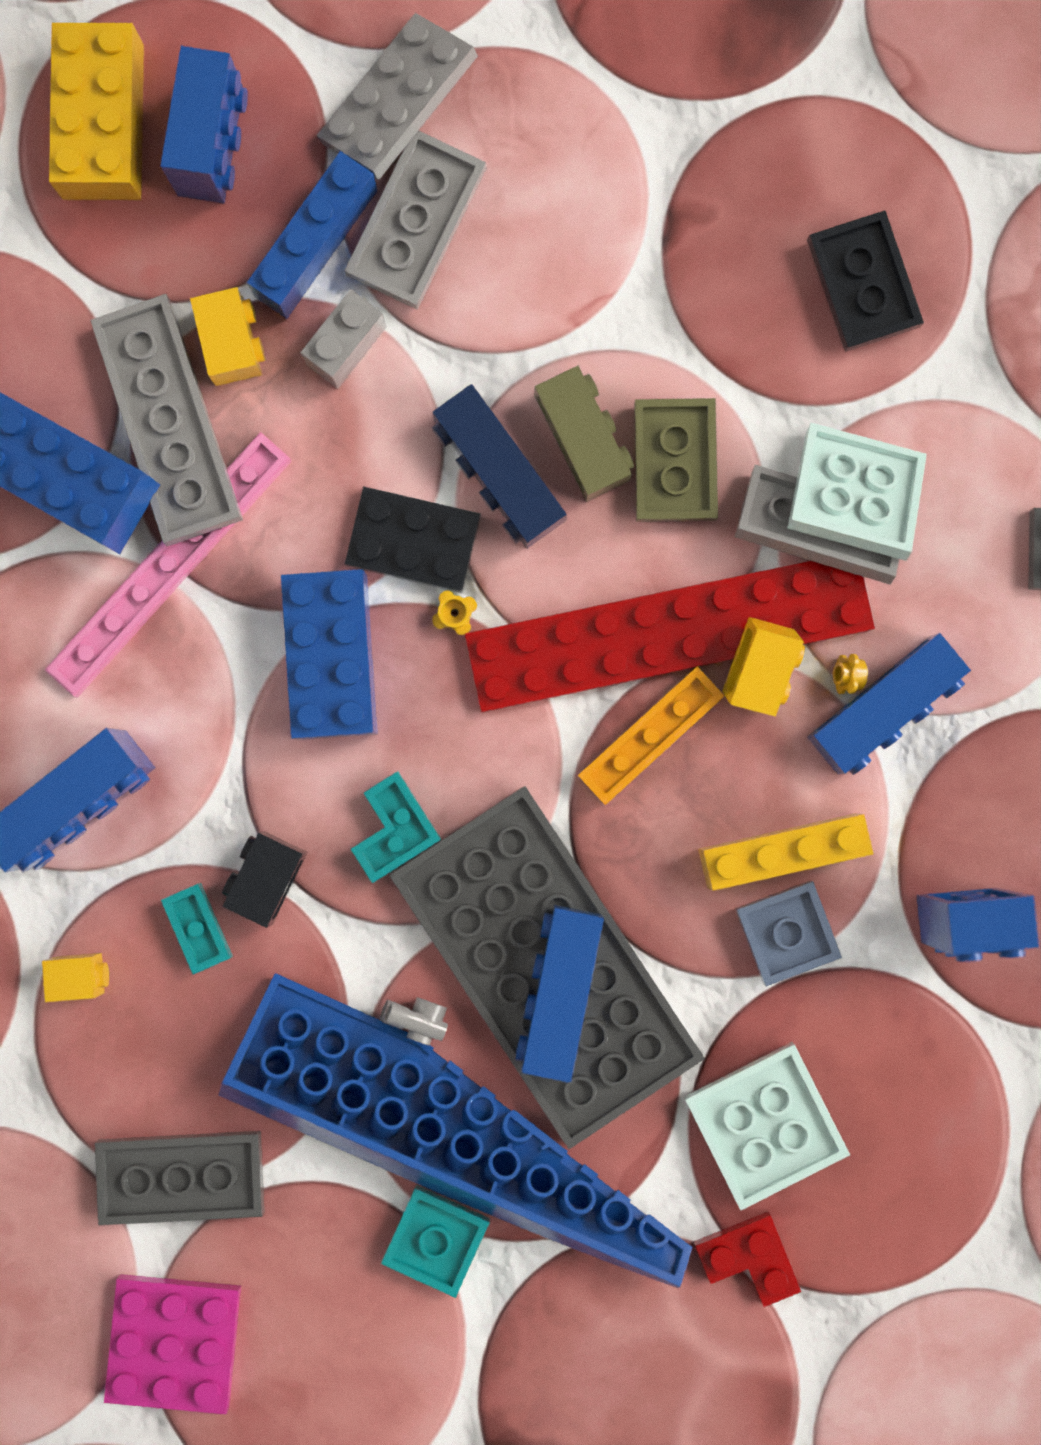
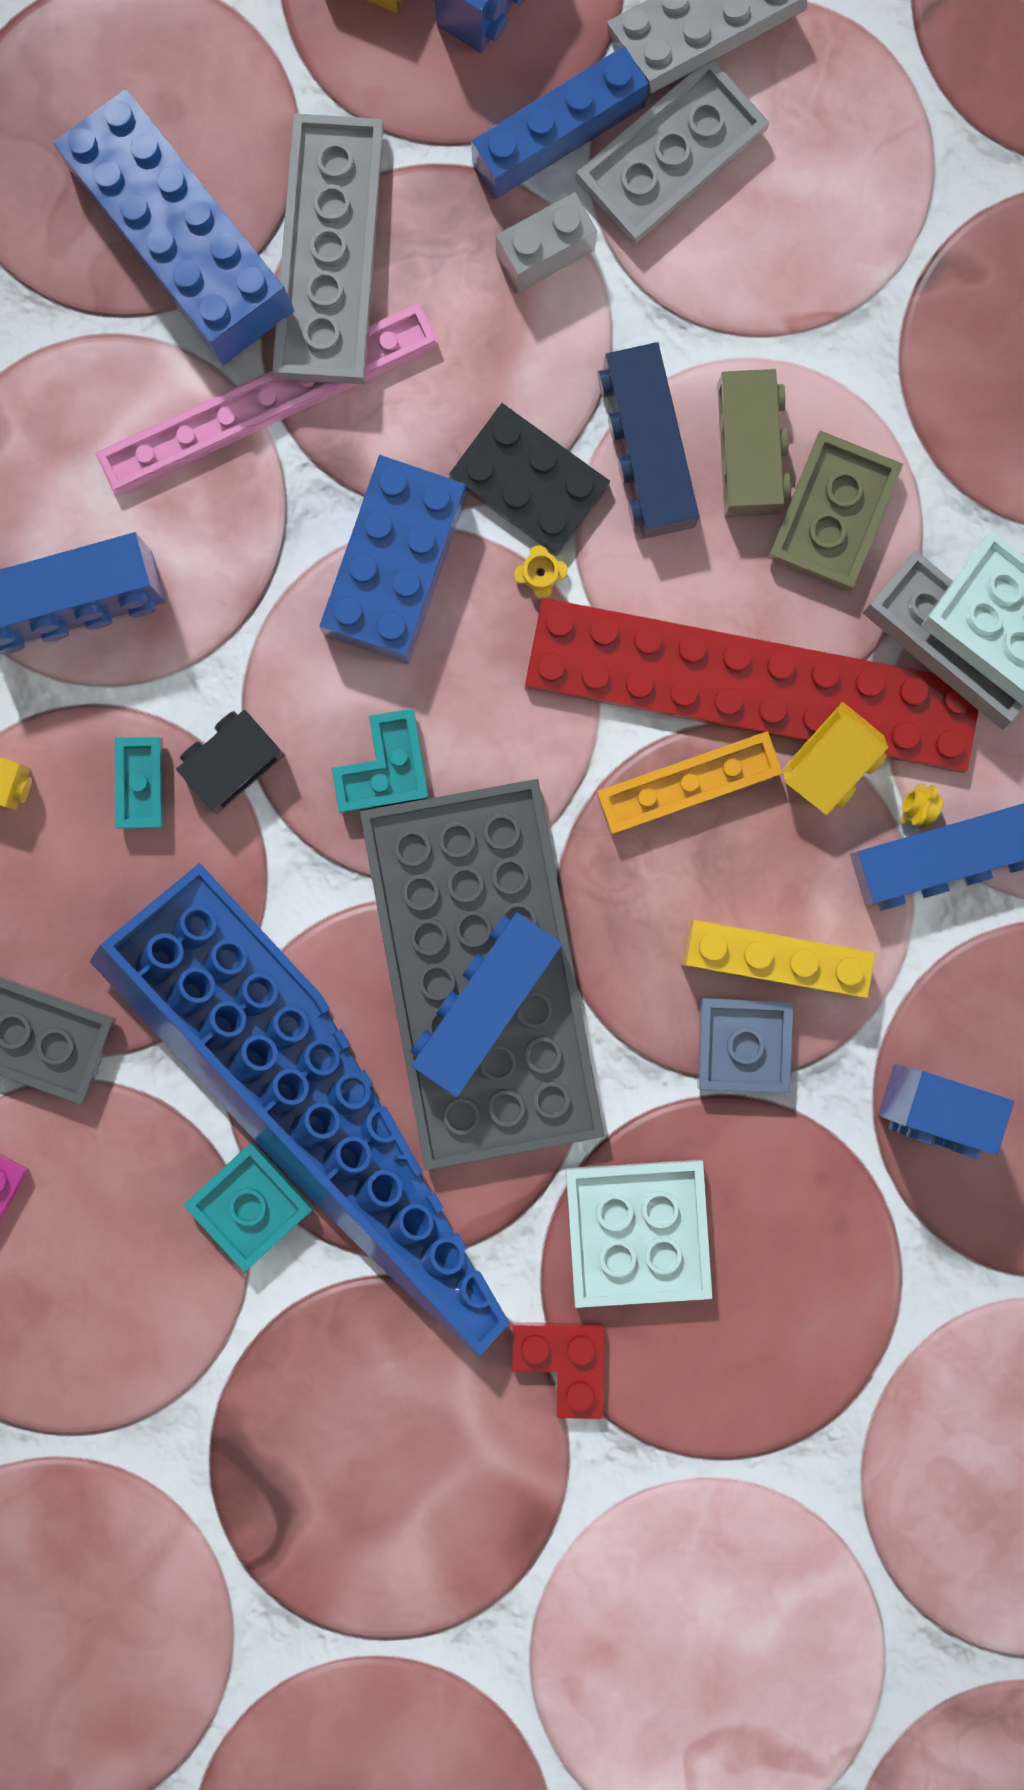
camera: 15 degrees right, 0 degrees up
yellow piece [190,287,266,386] -> none
light grey plate [380,997,448,1045] -> none

